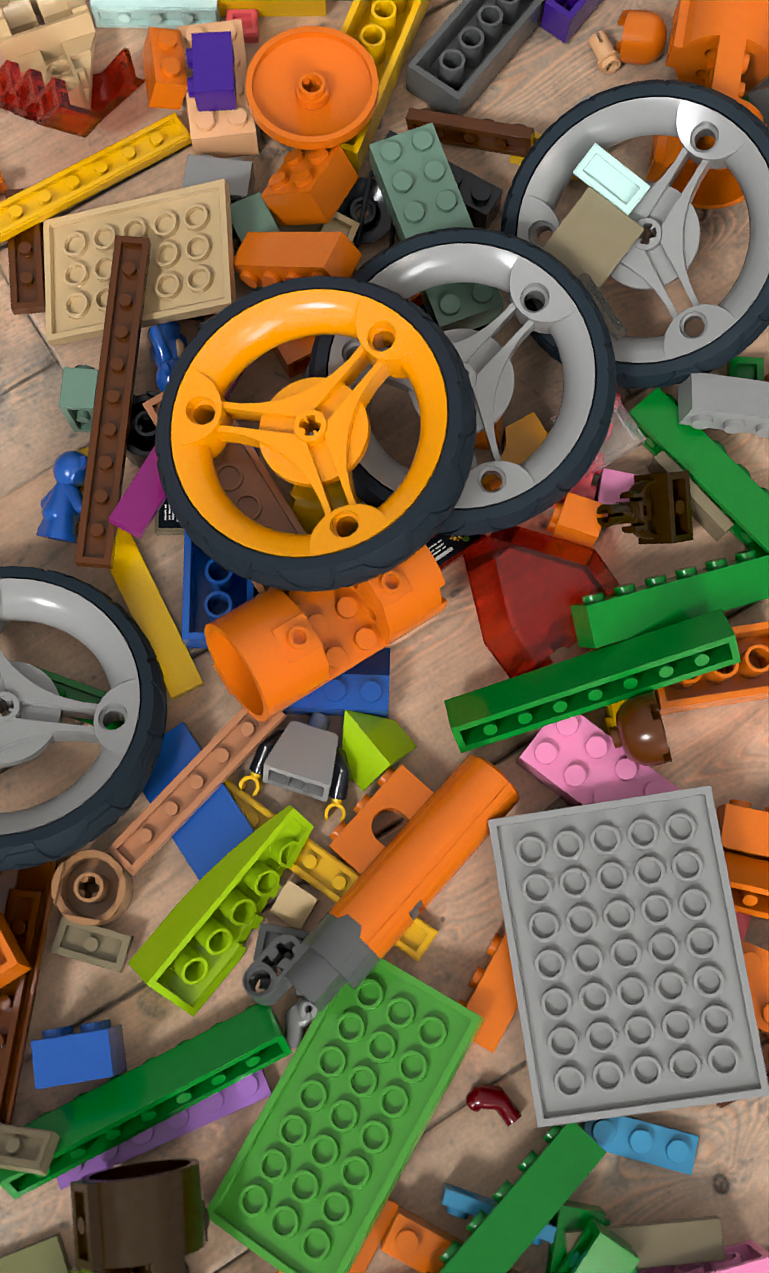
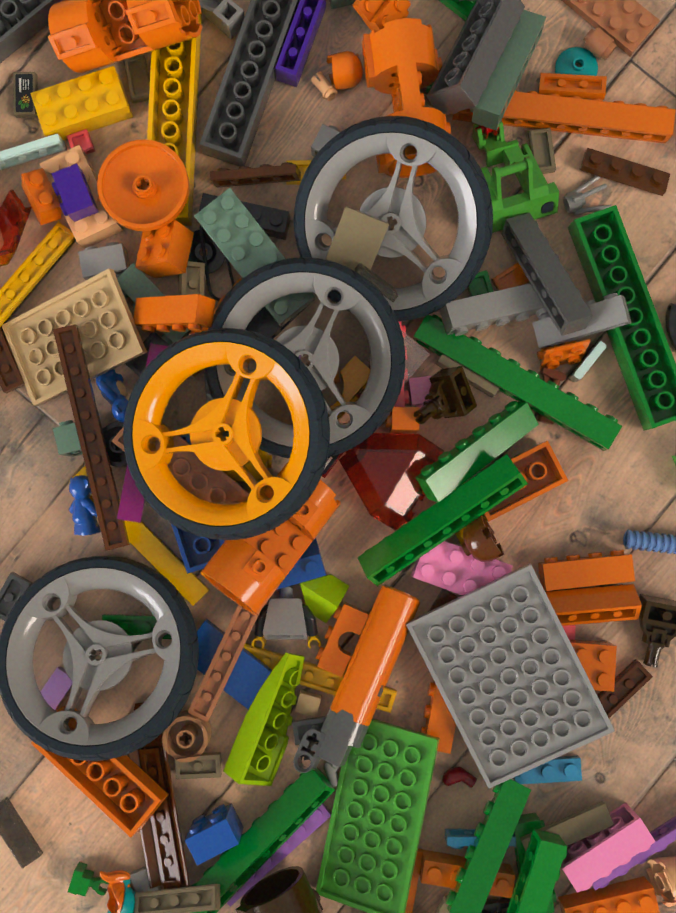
camera: 15 degrees left, 10 degrees up
light aqua tile [573,143,650,216] -> none

